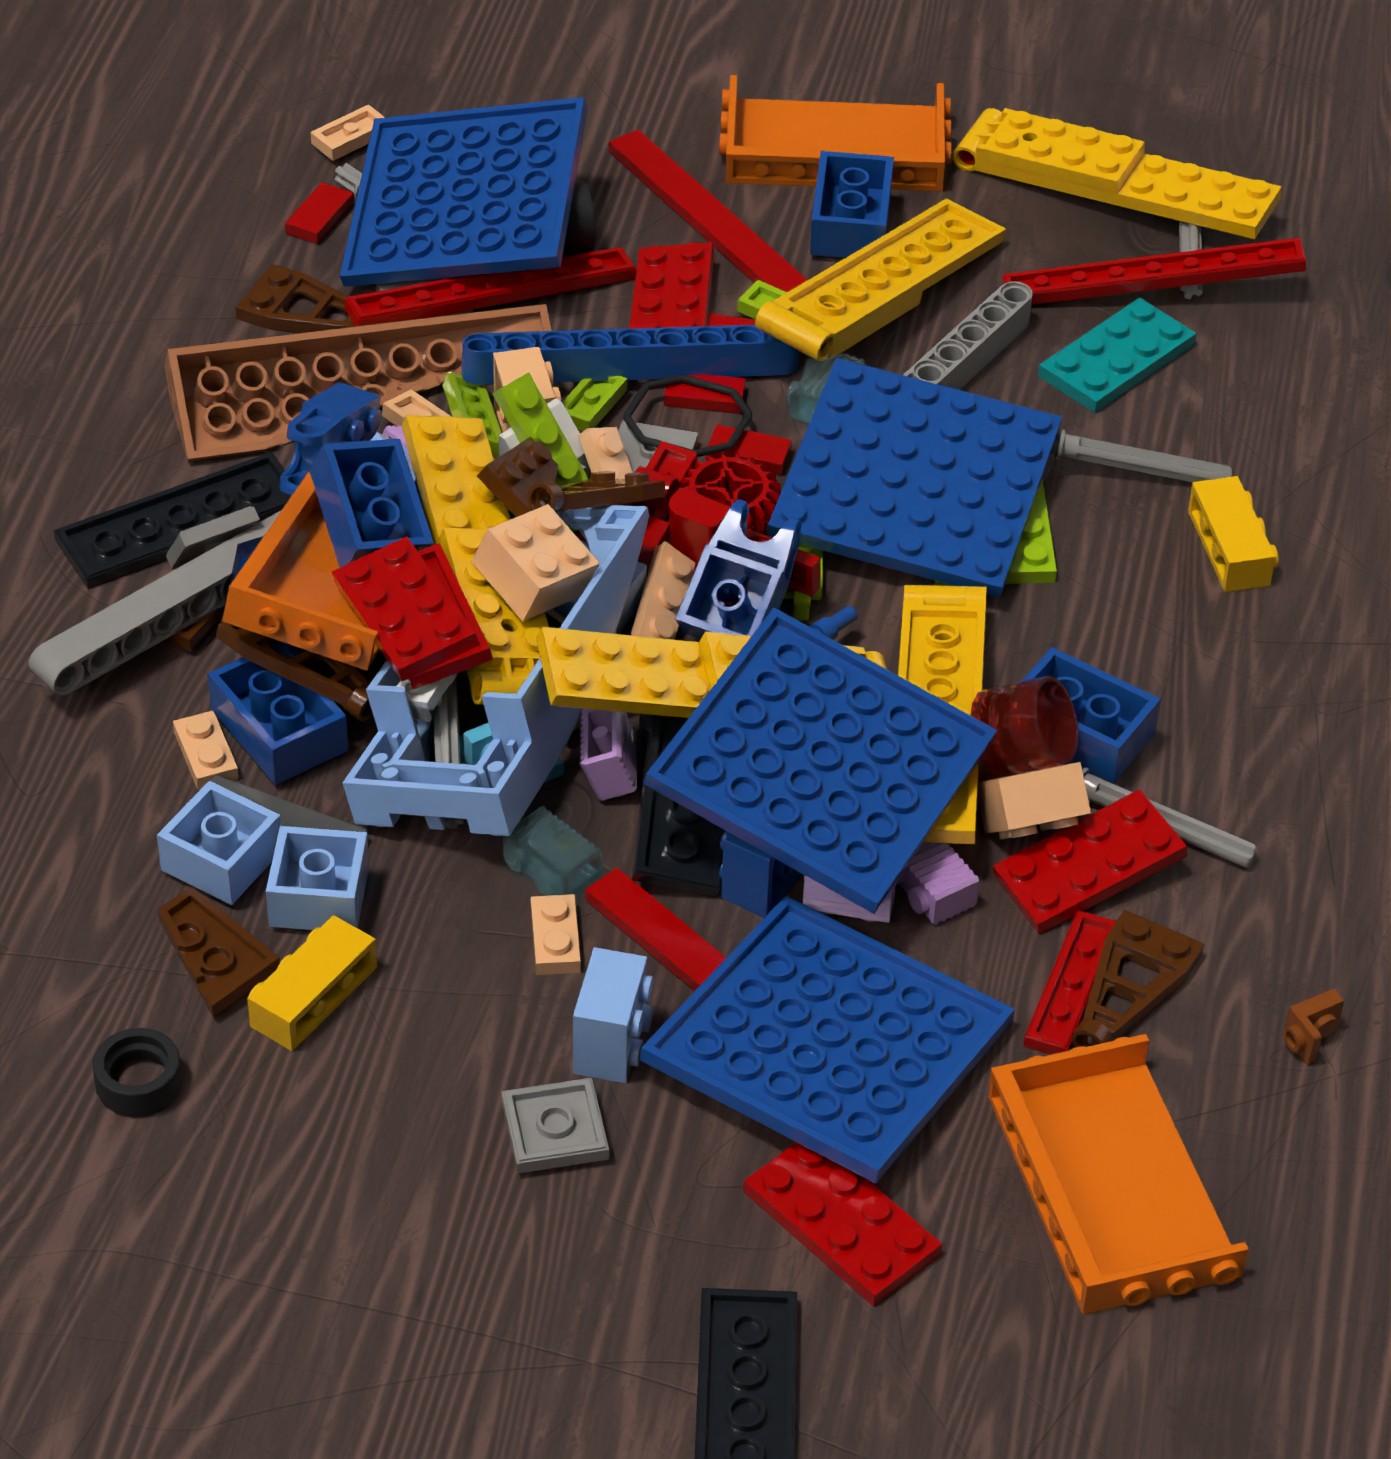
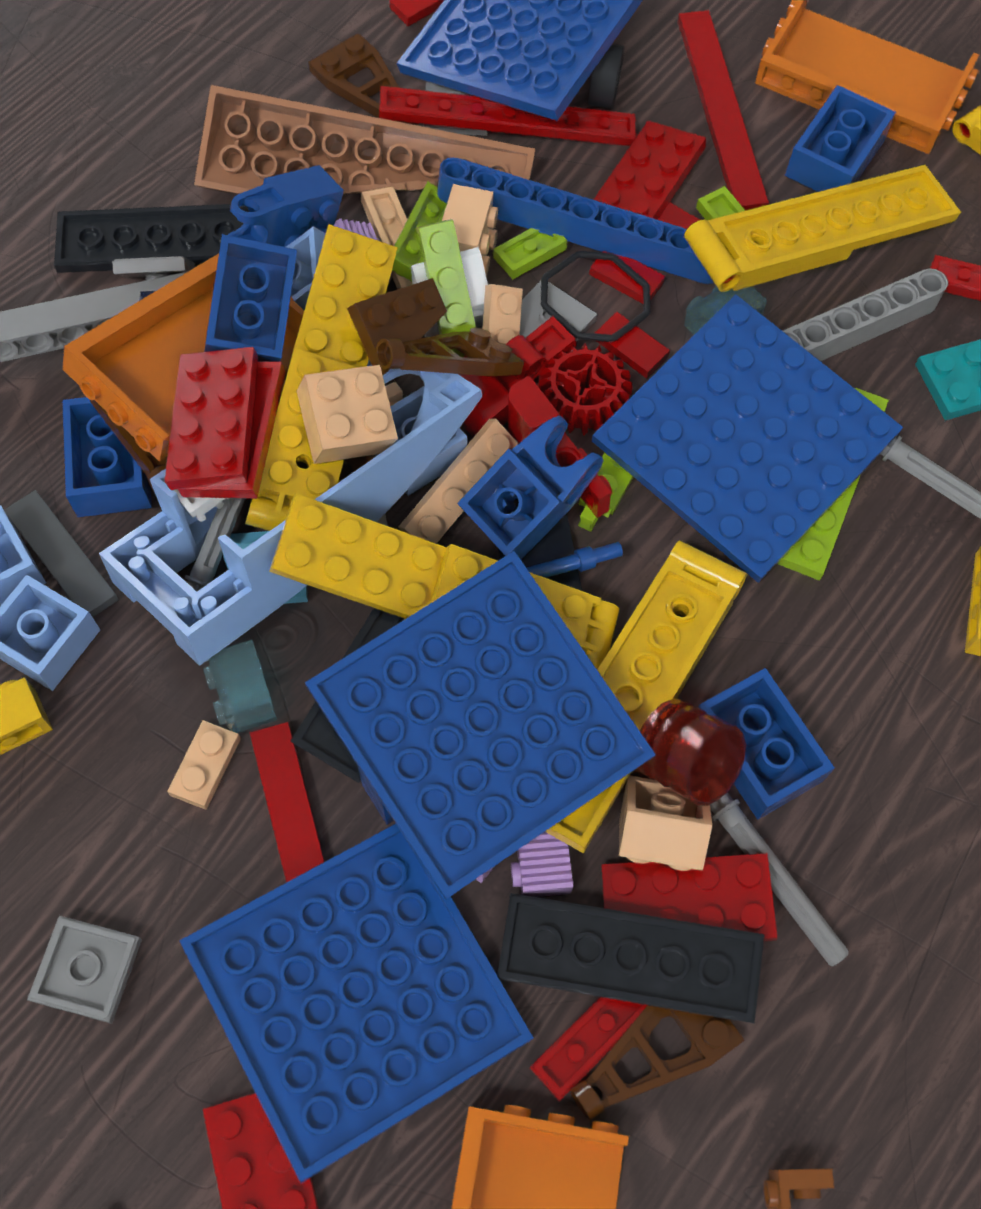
camera: 25 degrees right, 20 degrees up
light nougat plate [173,711,239,790] -> none
light blue brick [573,947,654,1083] -> none
lavender brick [580,709,637,801] -> none
none -> black tile [497,893,765,1024]

